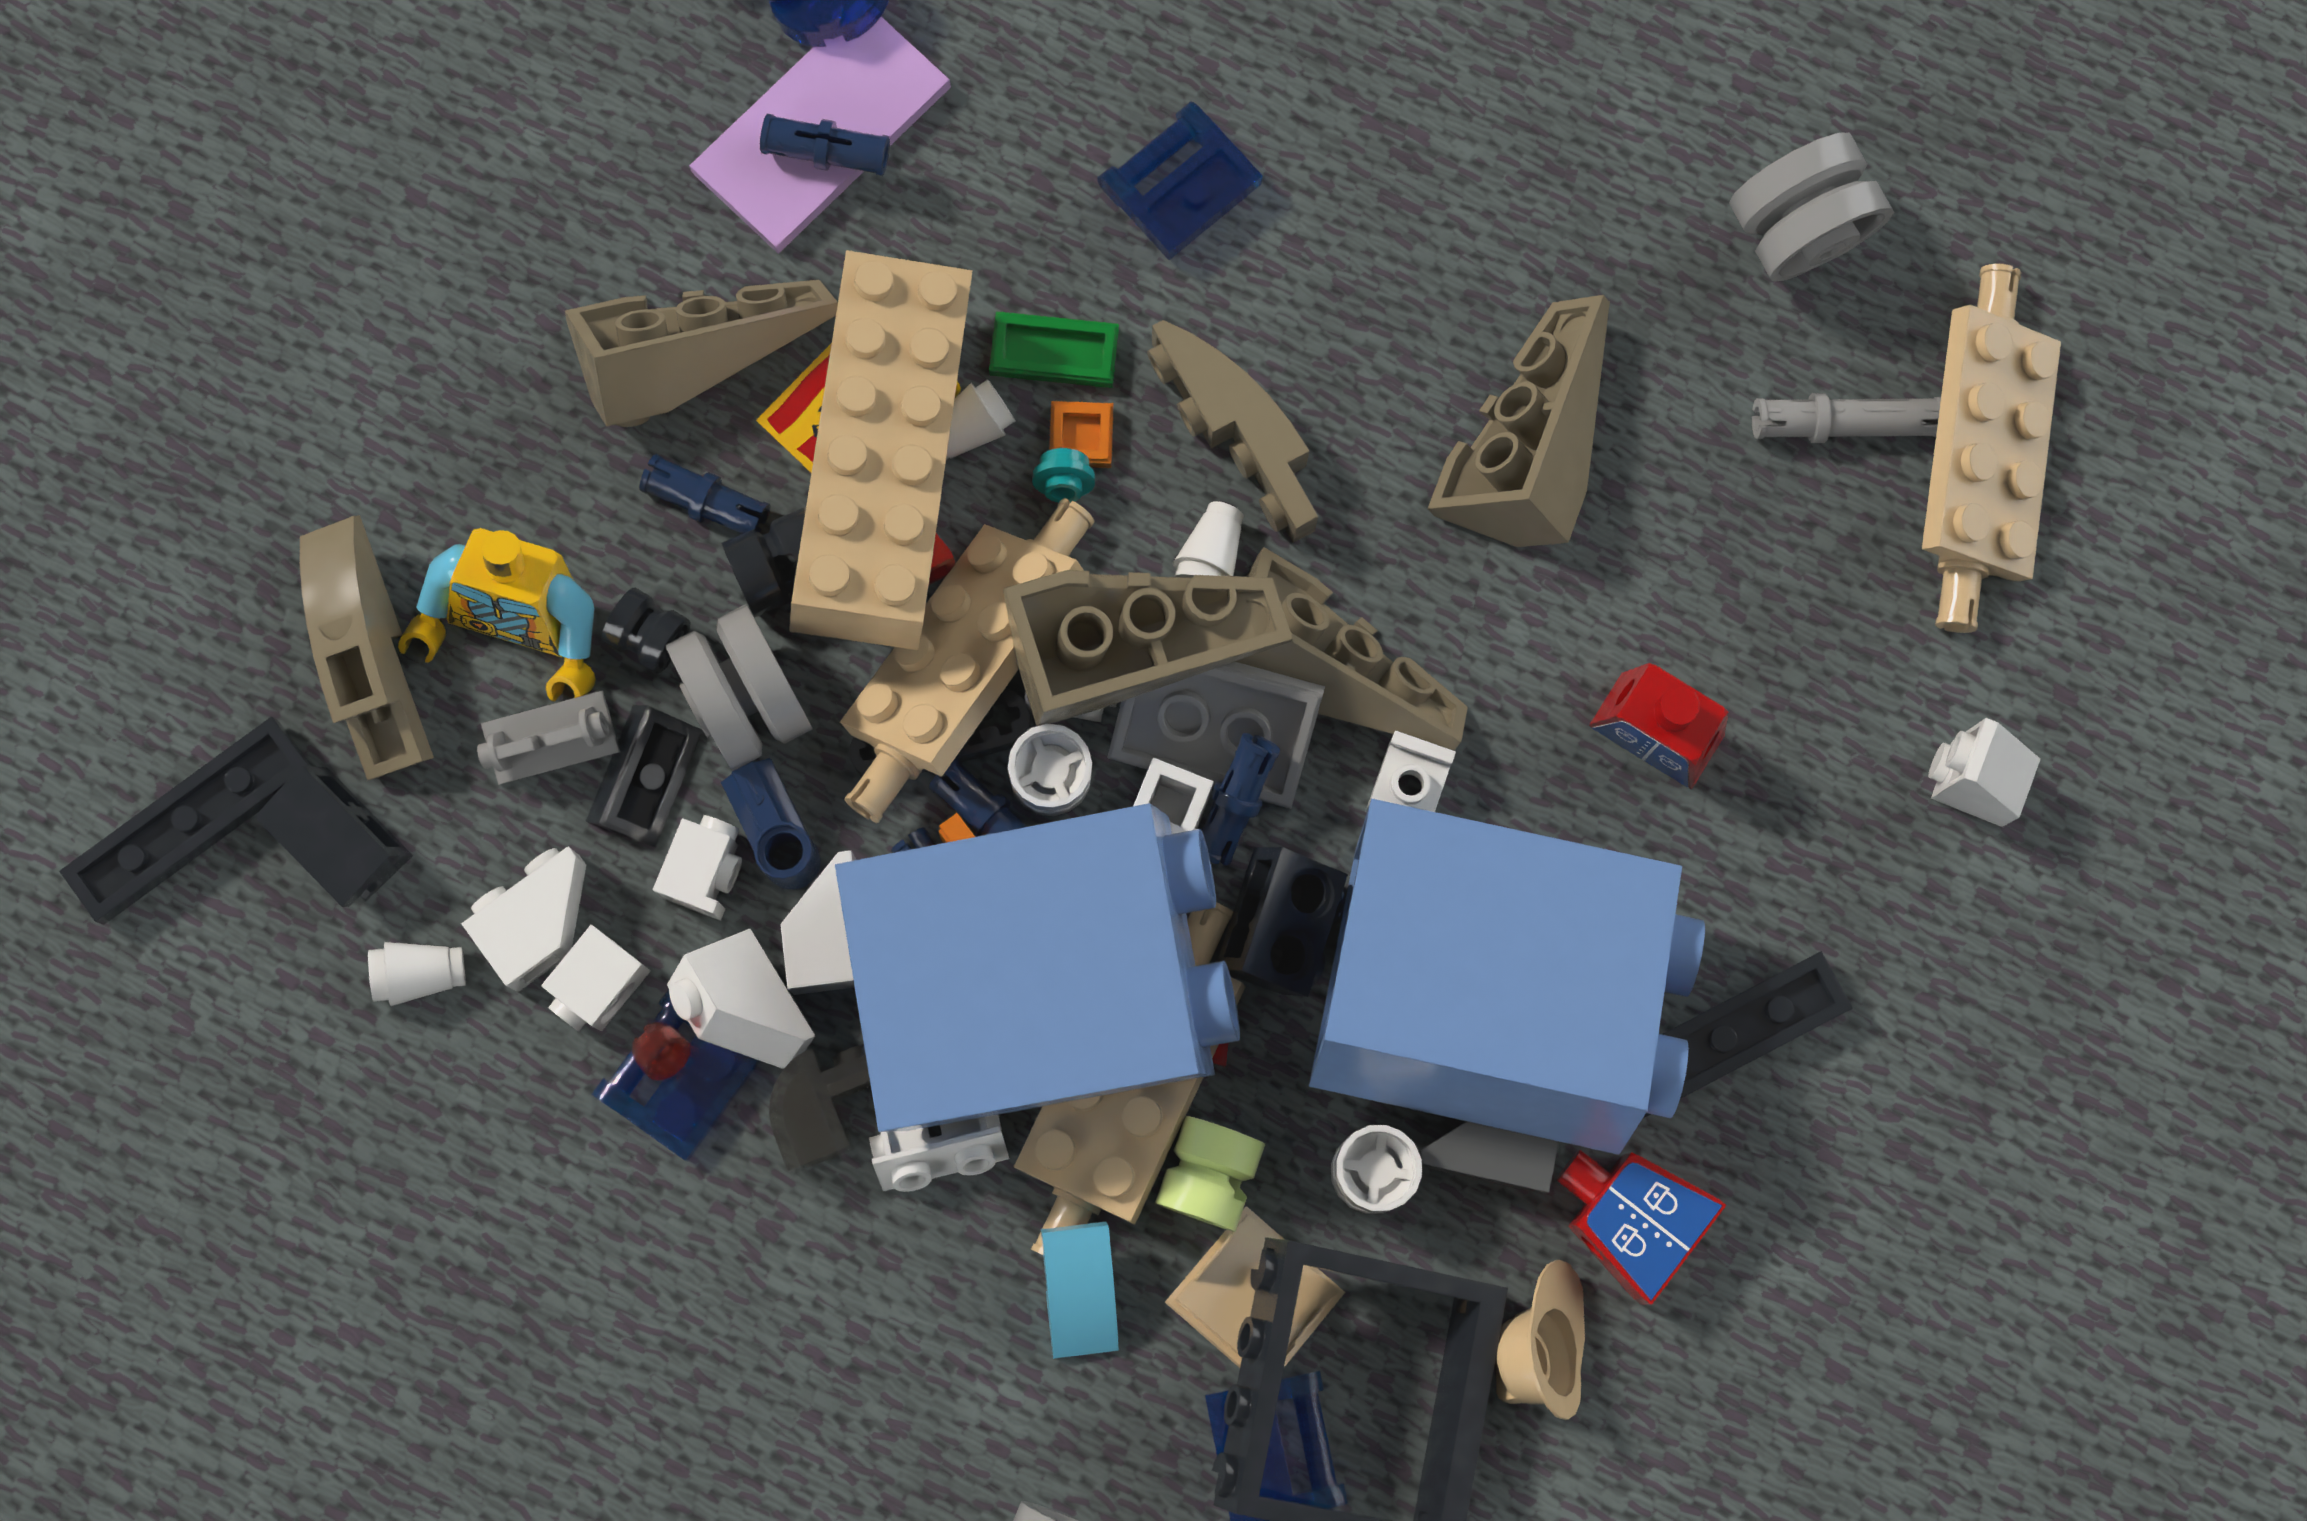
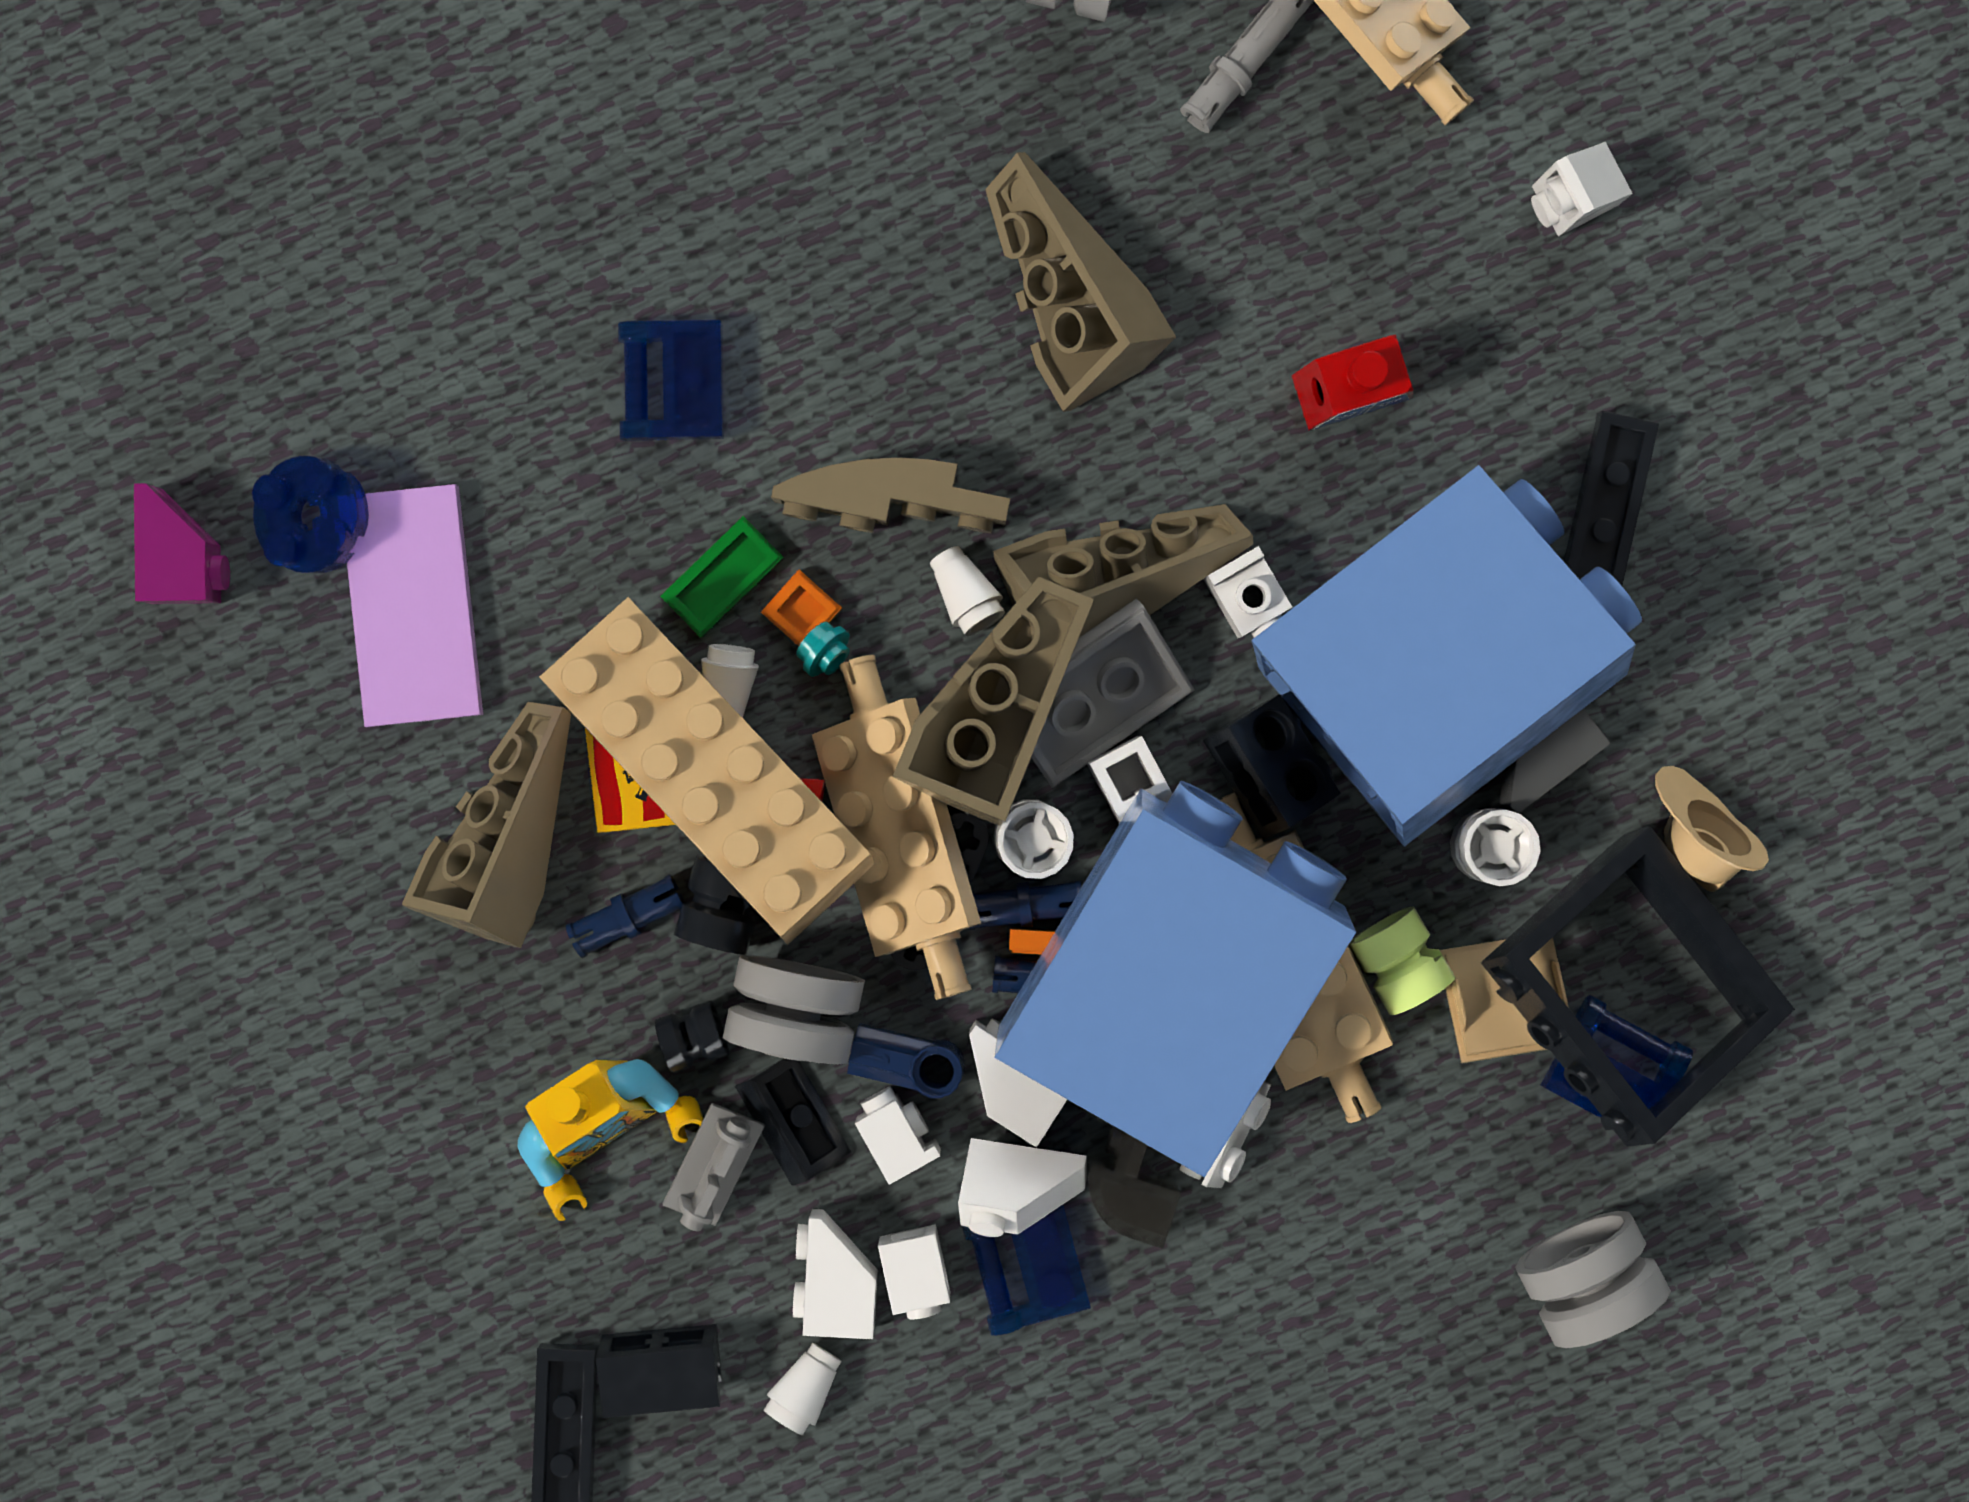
camera: 50 degrees left, 10 degrees up
dark tan slope [300,515,434,780] -> none
clear red hinge [632,1022,691,1081] -> none
dark blue pin [760,113,890,176] -> none
medium azure slope [1041,1222,1119,1359] -> none
dark blue pin [1201,733,1280,866] -> none
torso [1556,1150,1727,1305] -> none

